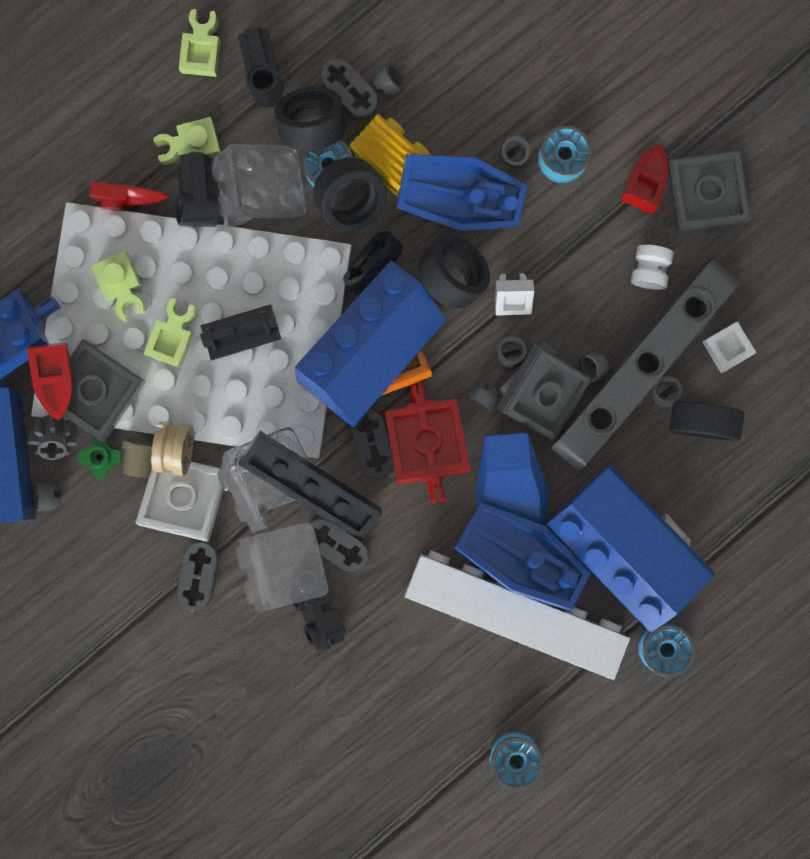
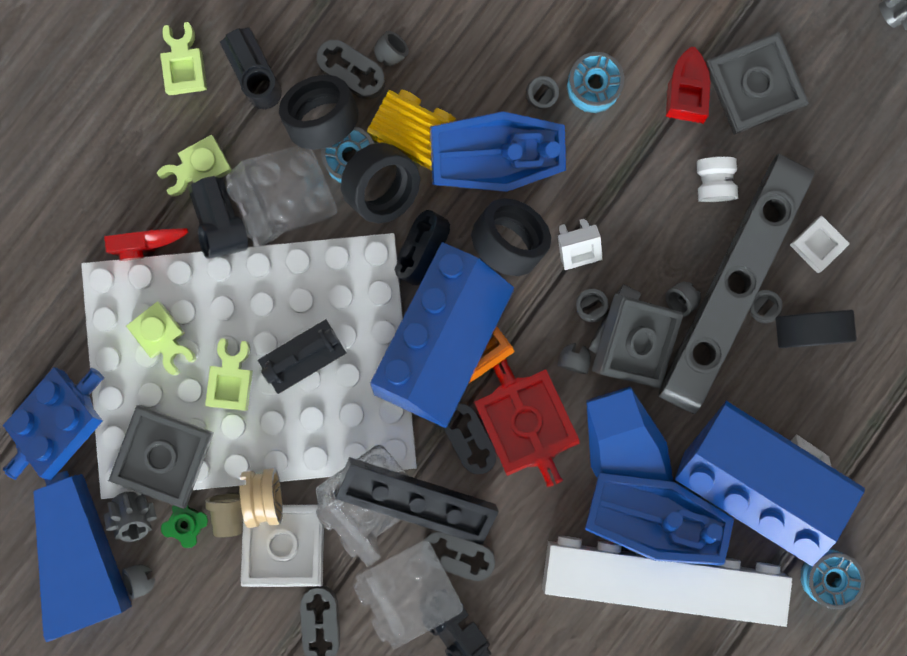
camera: 10 degrees left, 0 degrees up
red plate [27,342,73,420] -> none

